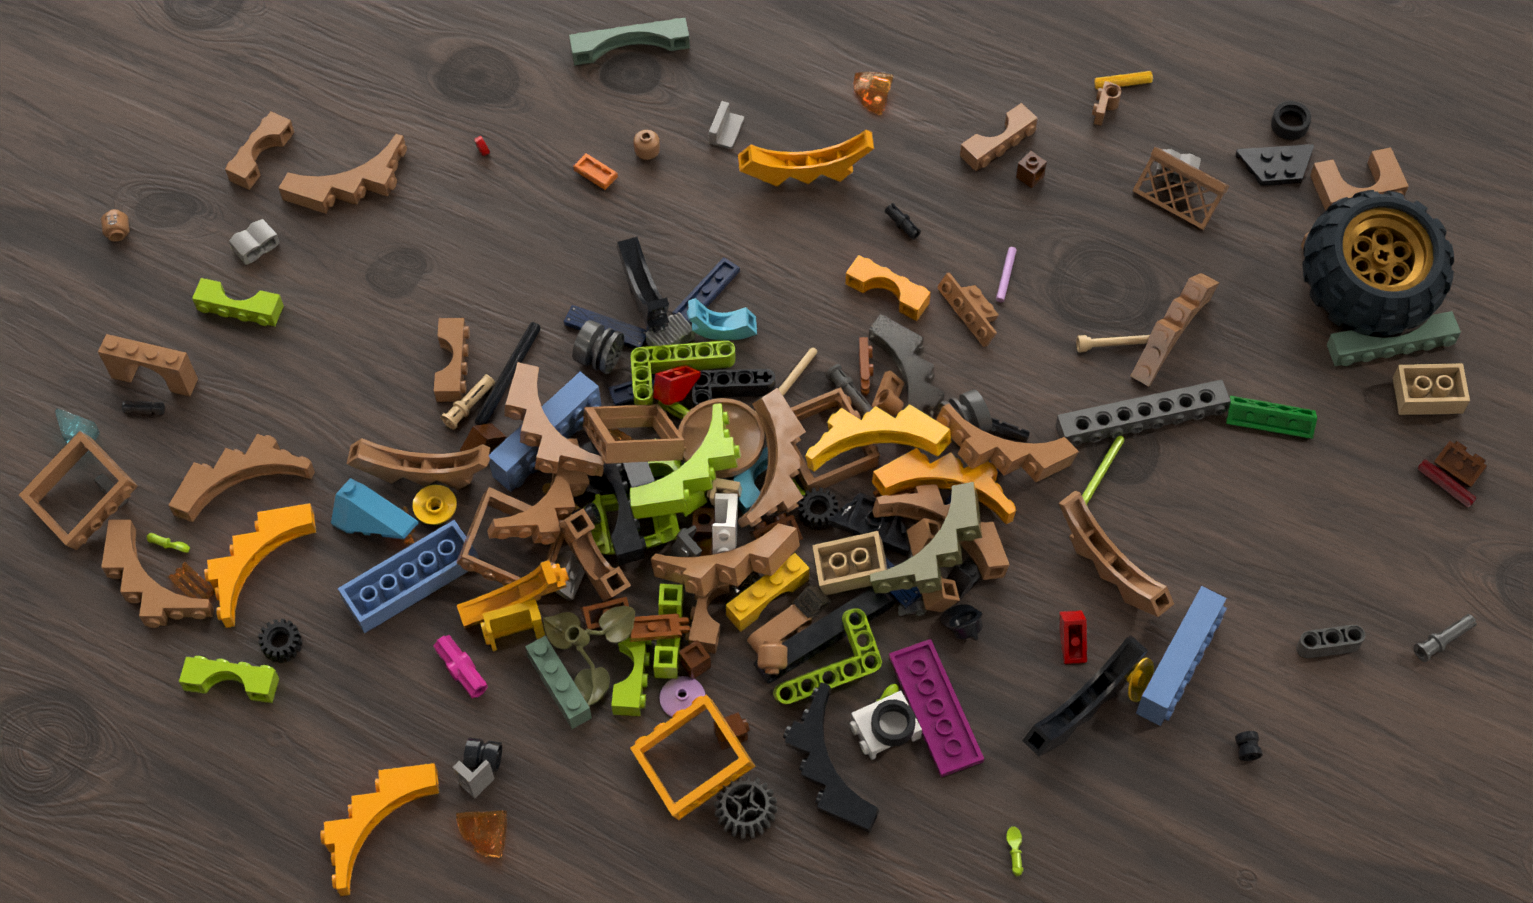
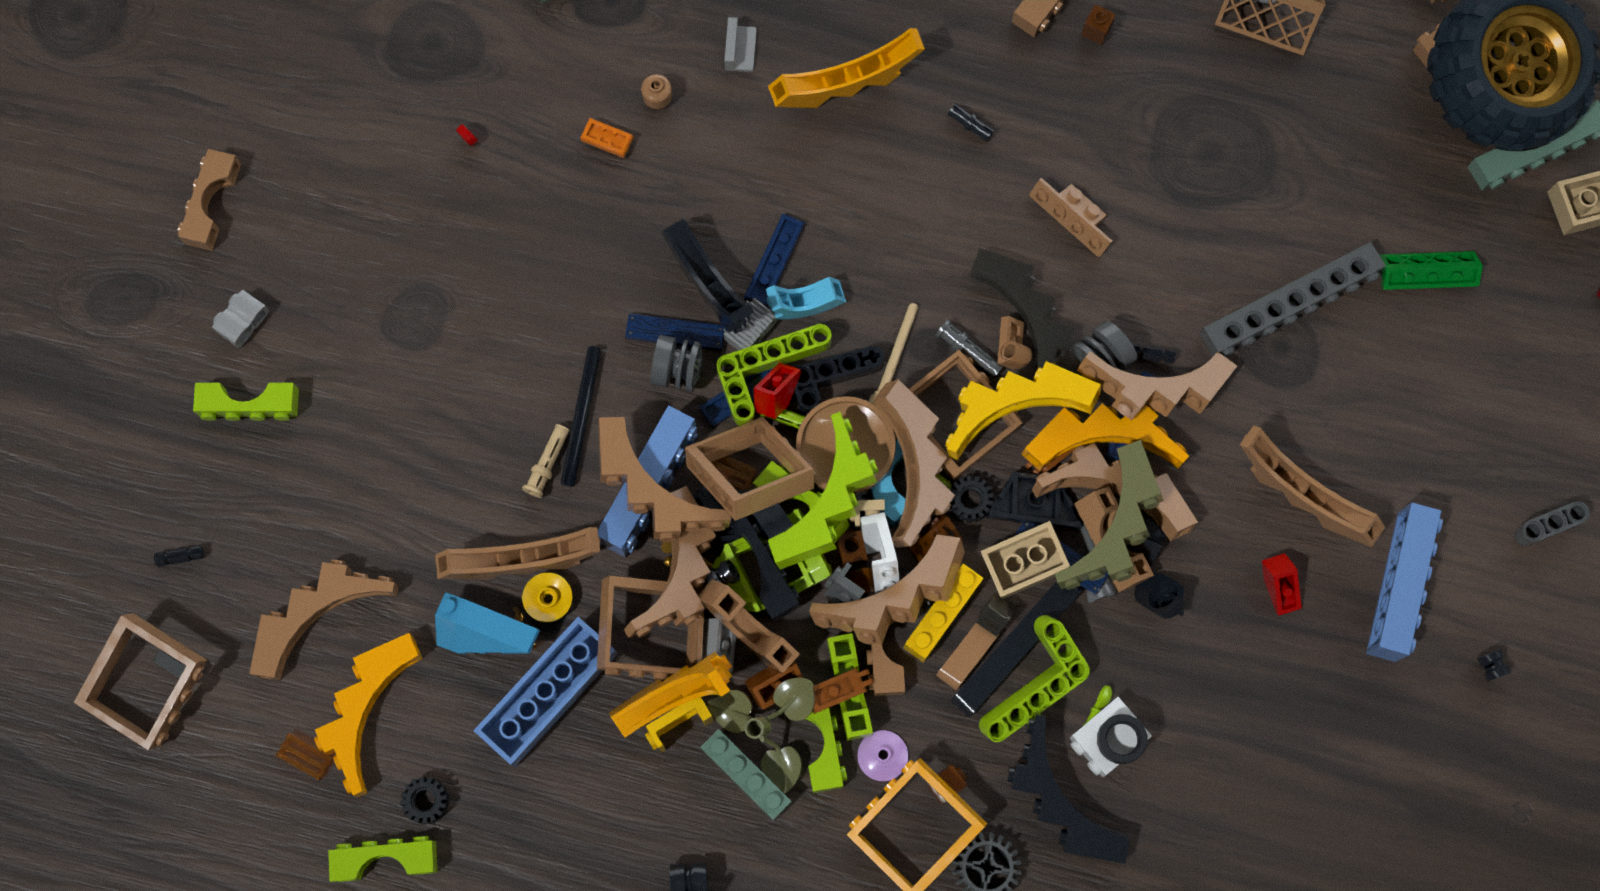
camera: 15 degrees left, 15 degrees up
clear light blue slope [55,408,100,453] -> none
medium nougat arch [98,334,198,396] -> none
medium nougat head [101,209,129,241] -> none
medium nougat arch [101,520,214,628] -> none
lime piece [146,533,190,553] -> none
medium nougat arch [279,134,407,214] -> none
dark pink piece [433,635,488,698] -> none
medium nougat arch [434,318,470,402] -> none
reddish brown slope [460,423,506,453] -> none
reddish brown brick [679,640,711,680] -> none
medium nougat head [757,640,788,674] -> none
light orange arch [845,255,931,321] -> none
dark orange hinge [859,337,873,395] -> none
magenta plate [888,639,984,777] -> none
lavender bar [996,247,1016,302] -> none
lime piece [1007,827,1023,876] -> none
black arch [1022,635,1148,757] -> none
tan piece [1076,335,1150,353] -> none
lime piece [1082,436,1124,507] -> none
yellow dish [1127,658,1154,702] -> none
medium nougat arch [1131,273,1219,386] -> none

